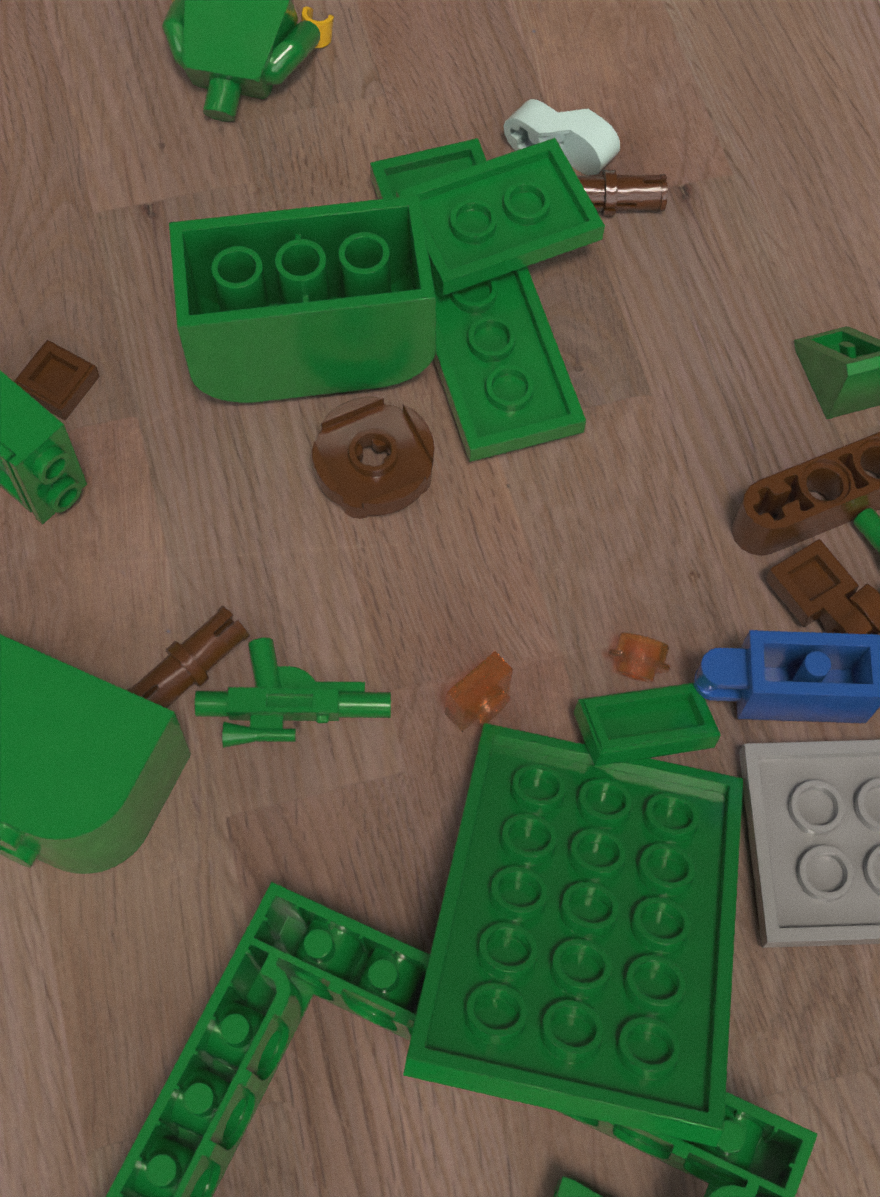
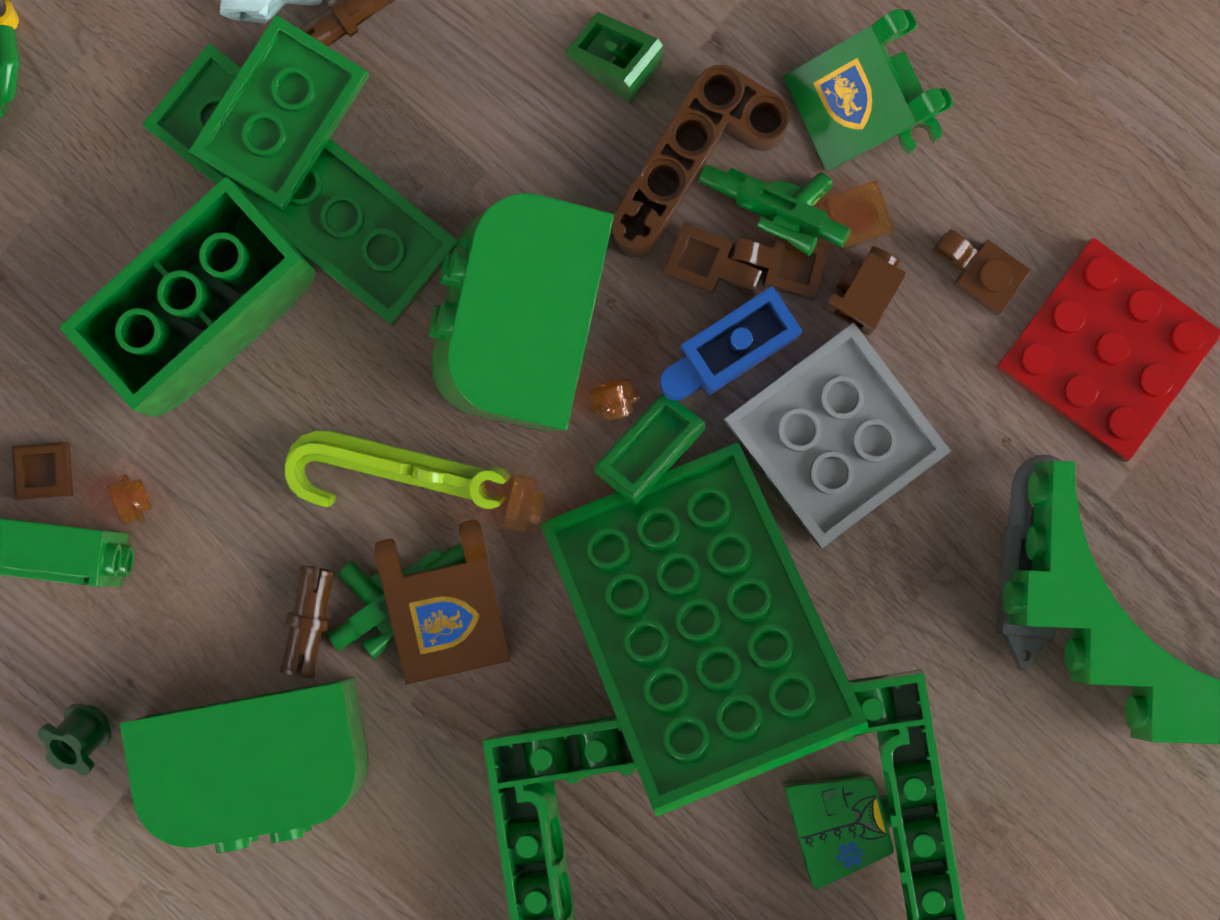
camera: 30 degrees left, 20 degrees up
reddish brown plate [312,396,435,519] -> none
none -> clear orange plate [107,474,152,526]
none -> lime piece [285,430,511,509]
none -> reddish brown flag [374,520,511,685]
none -> green brick [428,193,614,433]

